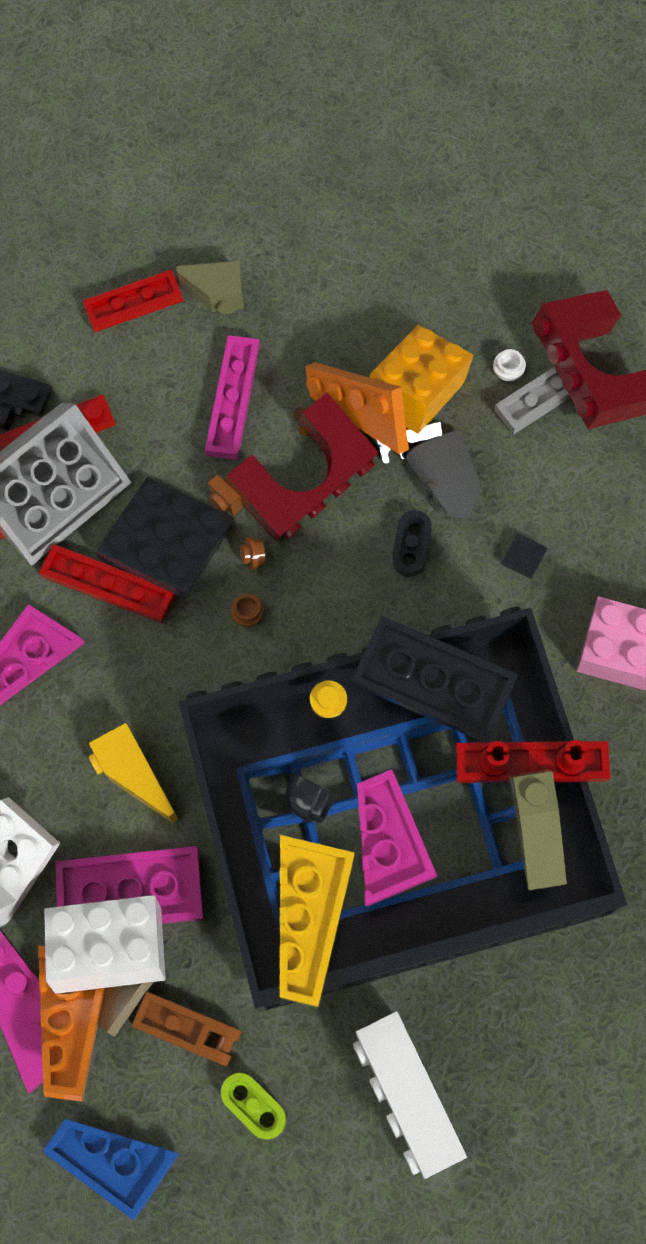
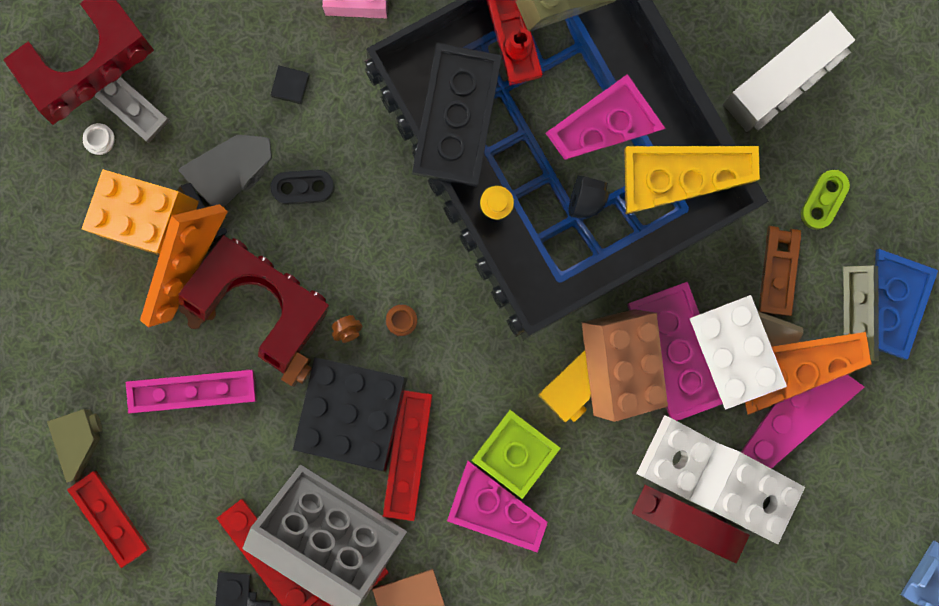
camera: 115 degrees left, 15 degrees up
none -> lime plate [472,410,561,499]
none -> nougat brick [581,309,668,422]
none -> plate [843,265,879,361]

